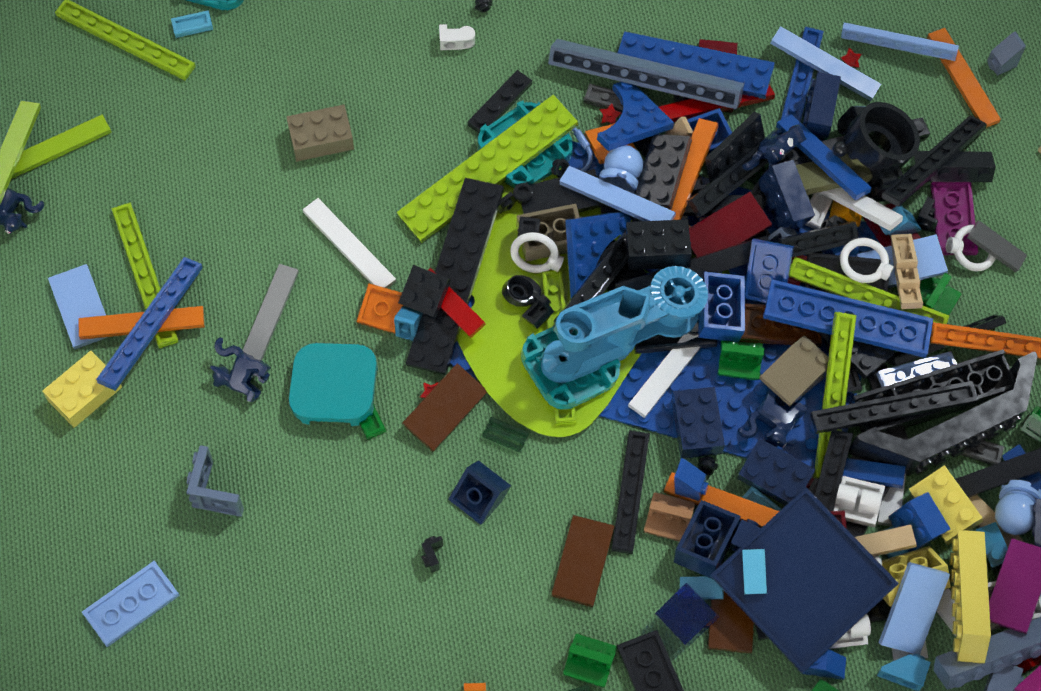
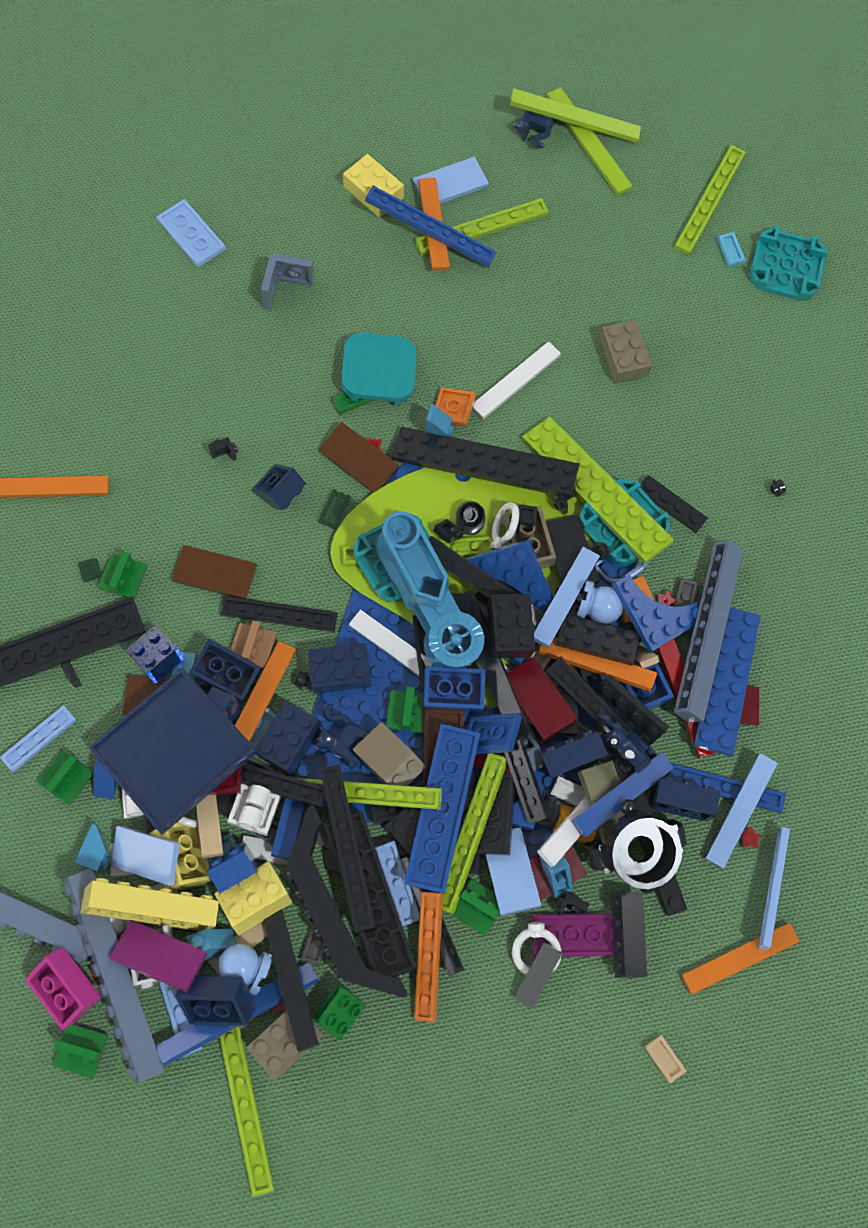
camera: 85 degrees right, 5 degrees up
dark blue animal [210,337,271,402] -> none
light grey tile [243,264,299,379] -> none
black plate [398,265,451,318] -> none
red tile [428,268,486,338] -> none
white leg [439,24,475,50] -> none
black tile [513,183,534,204] -> none
blue slope [674,458,709,501] -> none
medium azure tile [742,549,767,595] -> none
white piece [840,238,894,283] -> none
black tile [882,115,987,207] -> none
tan slope [891,234,923,309] -> none
sand blue slope [987,31,1026,76] -> none

